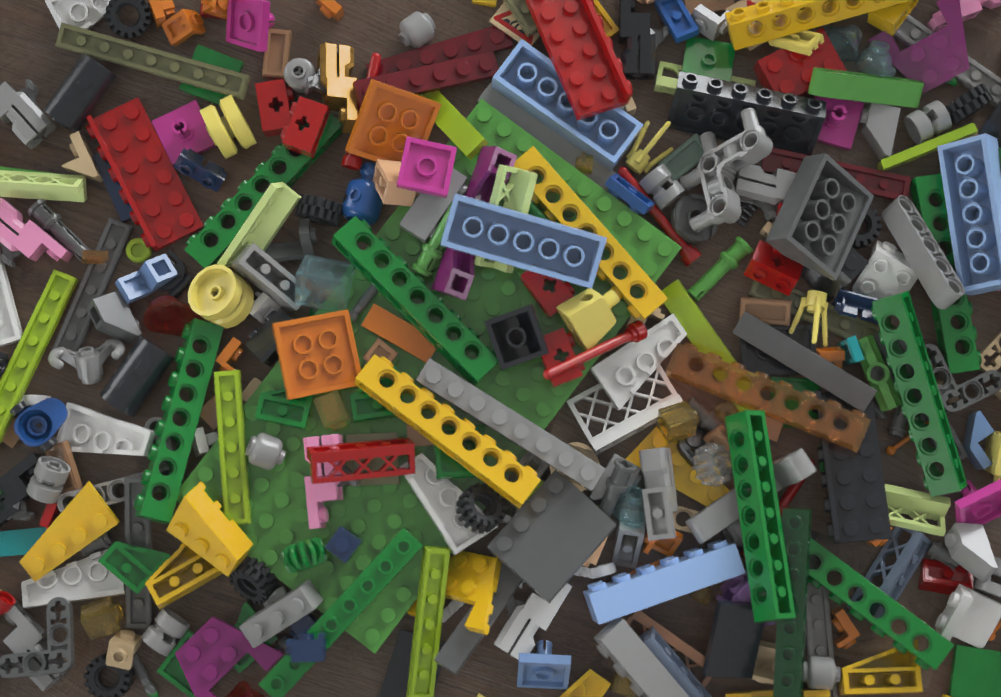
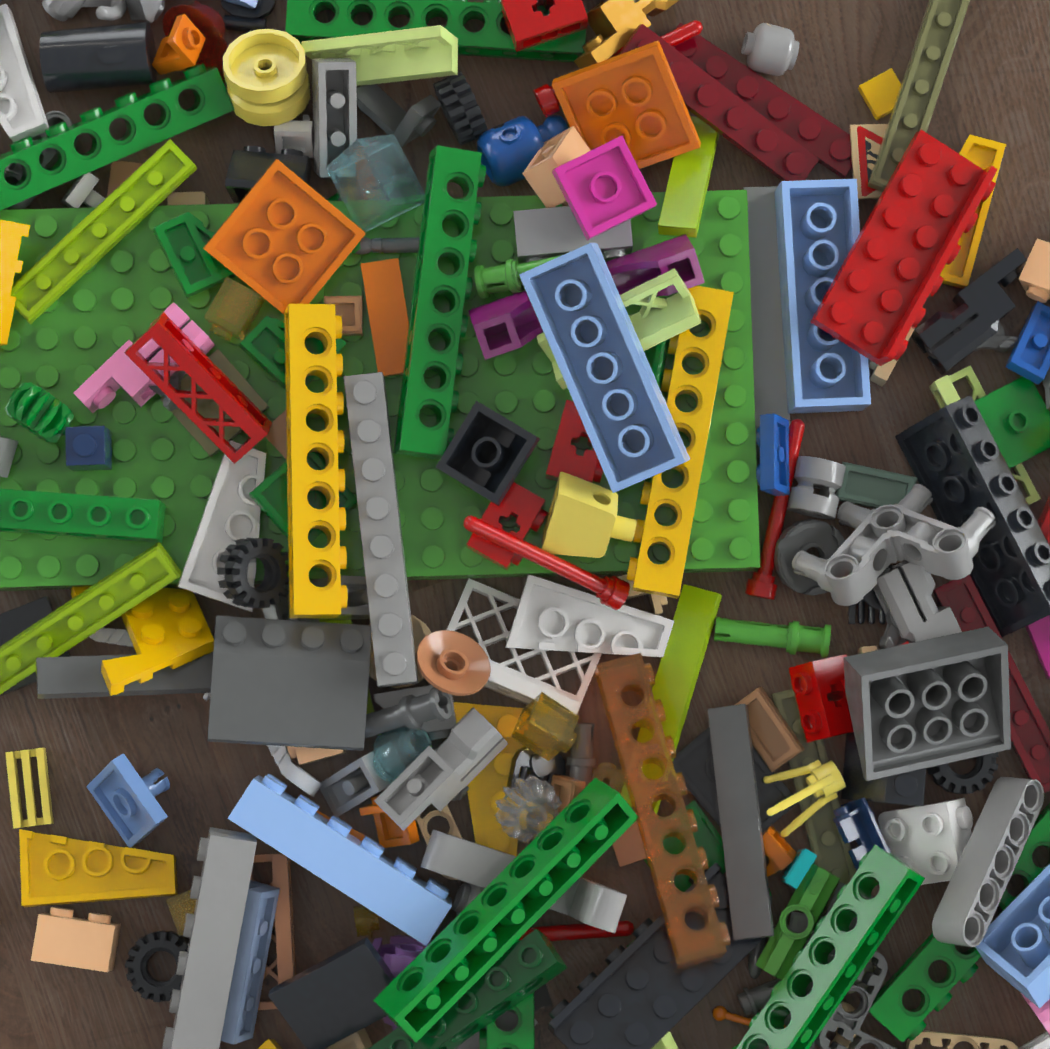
camera: 55 degrees right, 0 degrees up
orange bracket [215,337,245,371] -> none
light grey head [245,433,286,470] -> none
white plate [494,583,572,660] -> none
clear yellow plate [575,152,593,175] -> none
light yellow plant [625,120,674,175] -> none
none -> orange bracket [152,14,206,75]
none -> nougat dish [416,630,491,696]

